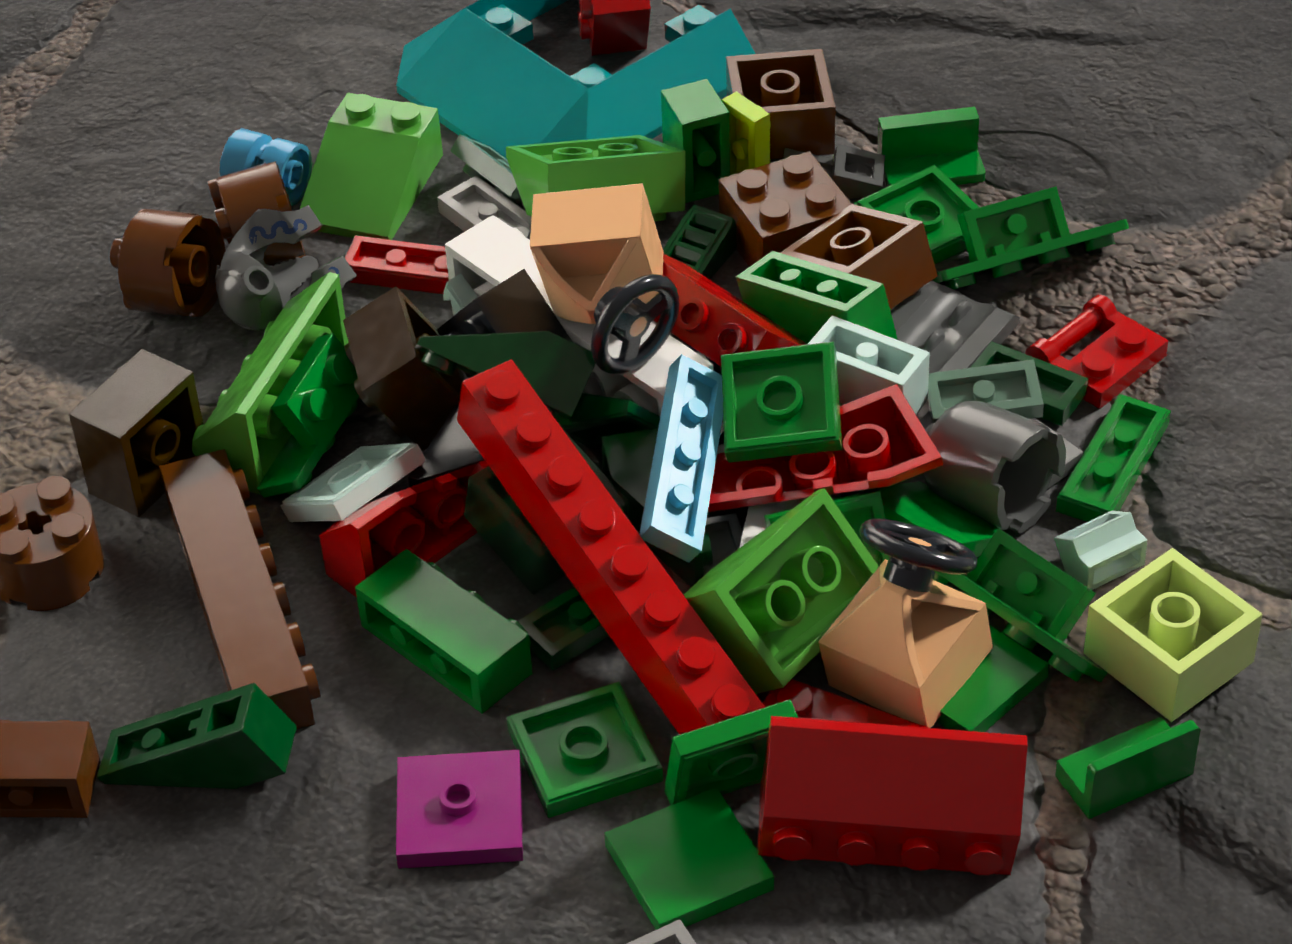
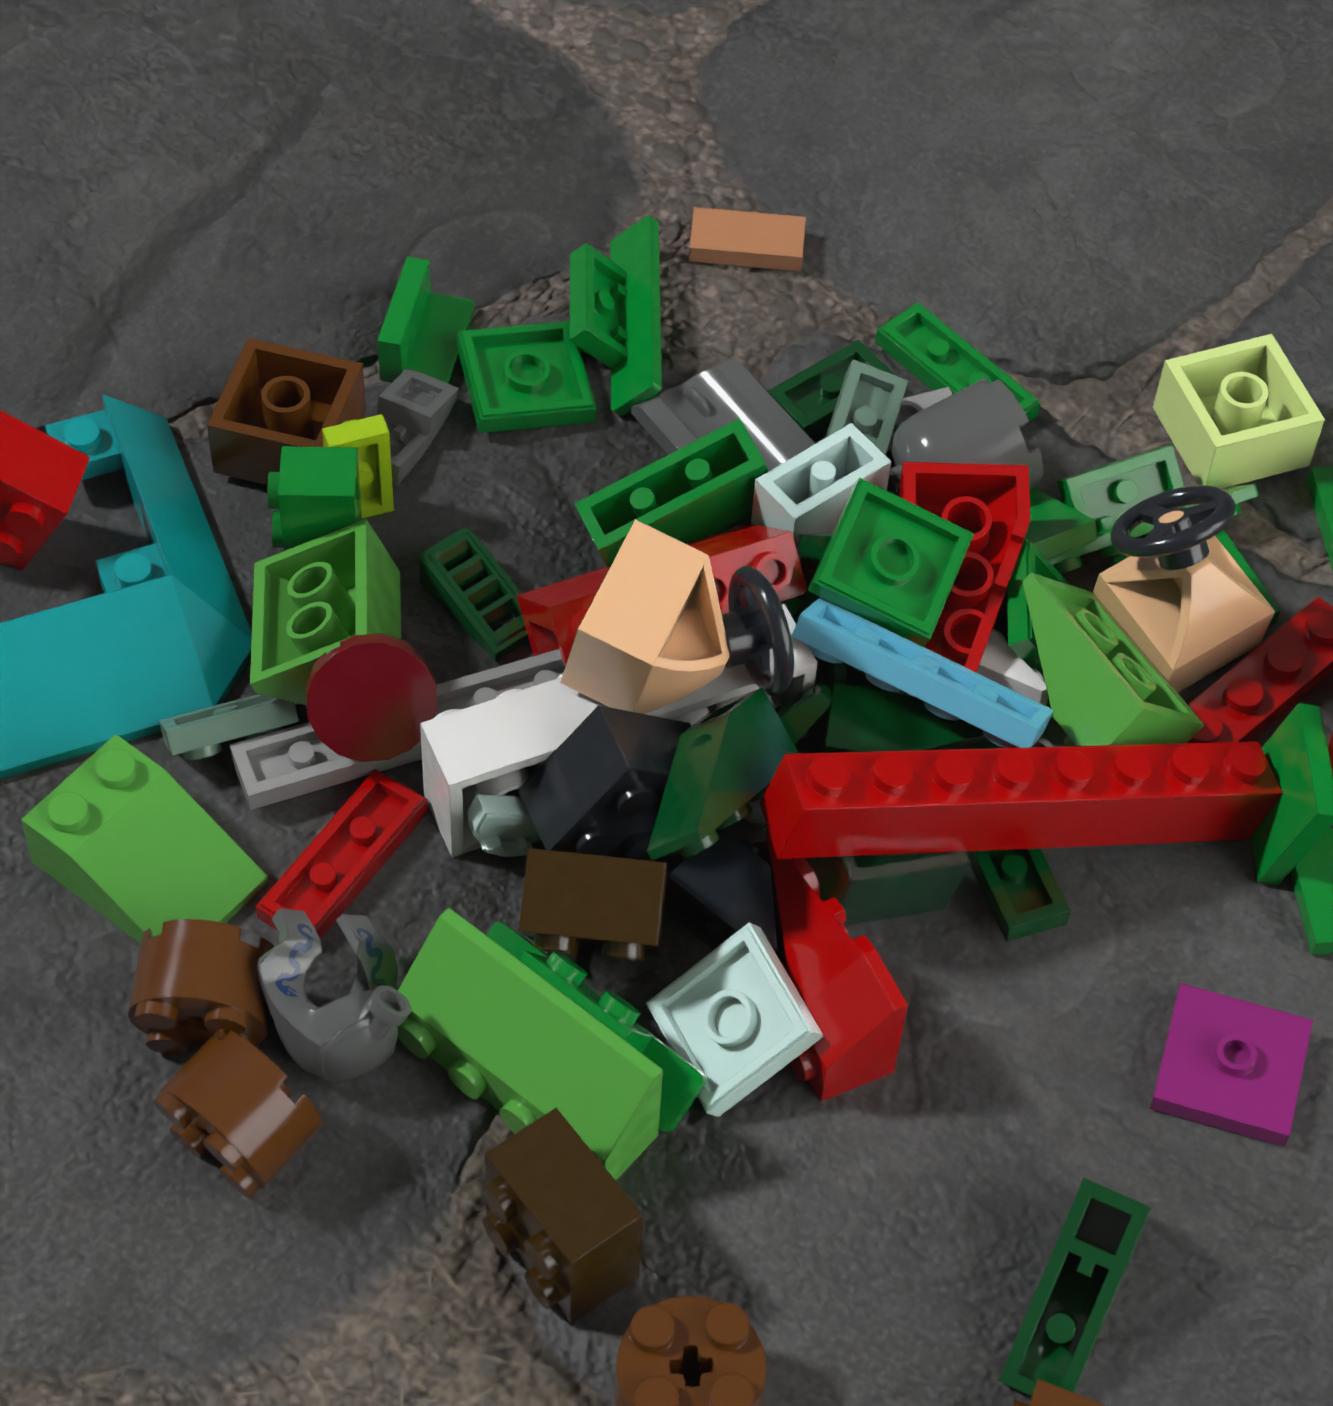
camera: 75 degrees left, 10 degrees up
reddish brown brick [159,449,321,730] -> none
dark azure wheel [219,128,312,206] -> none
green brick [355,549,533,714] -> none
green tile [507,682,663,818] -> none
reddish brown brick [719,151,852,267] -> none
reddish brown brick [780,204,938,310] -> none
red plate [1025,294,1169,409] -> none
light aqua piece [1054,511,1148,590] -> none
none -> dark red tile [305,633,437,762]
none -> nougat tile [689,207,806,271]

